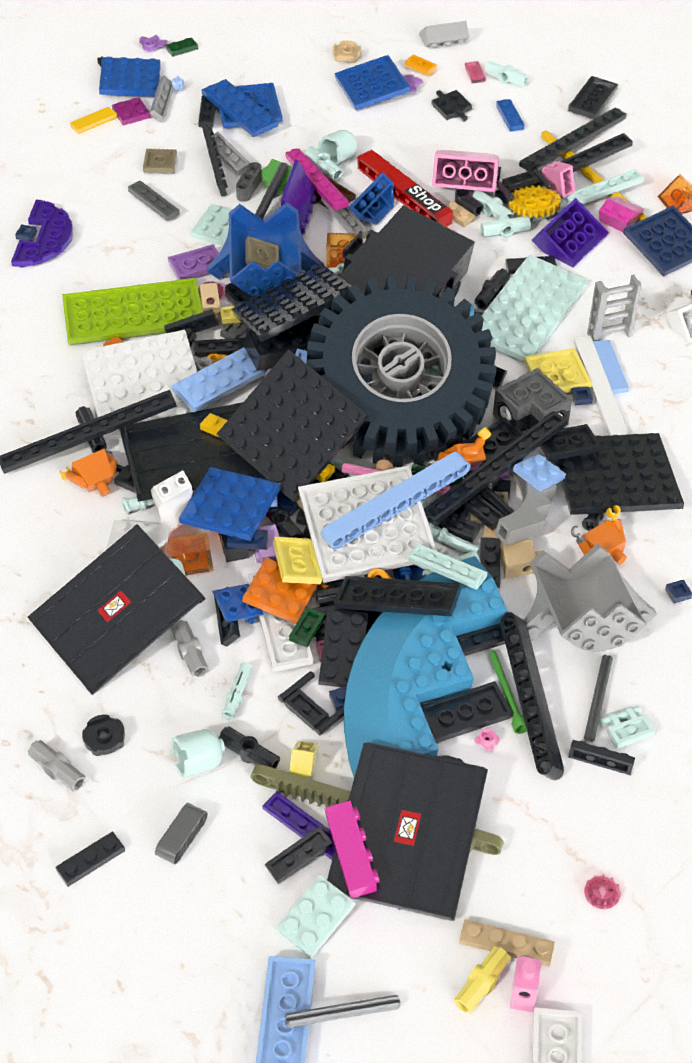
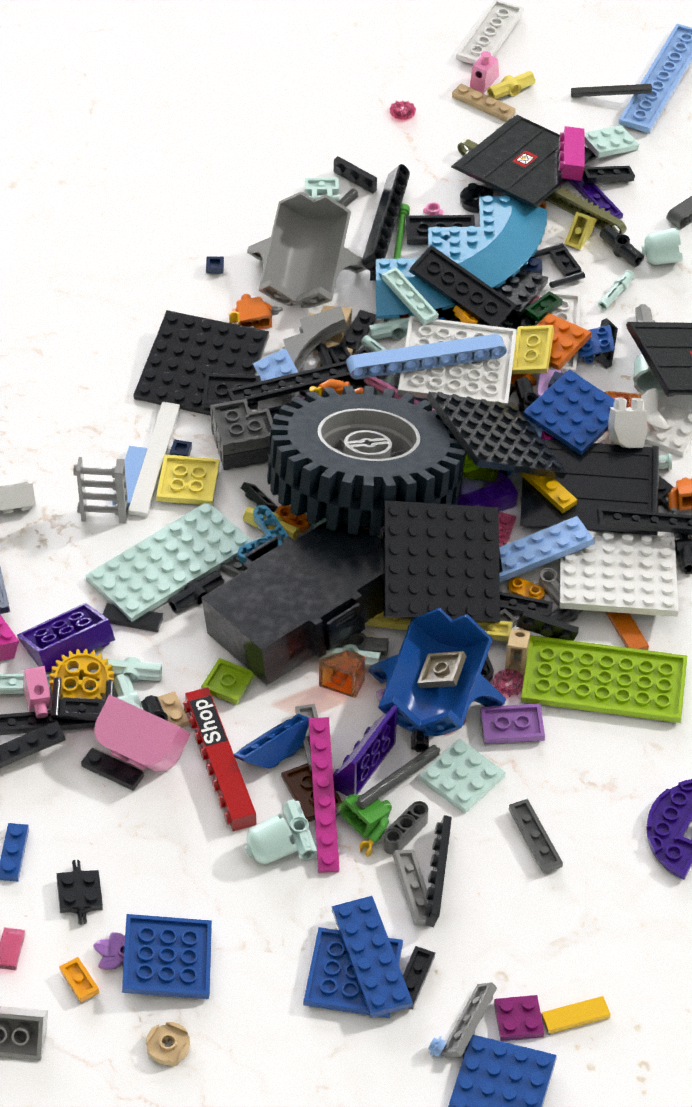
camera: 160 degrees left, 0 degrees up
dark tan plate [143,149,177,174] -> none

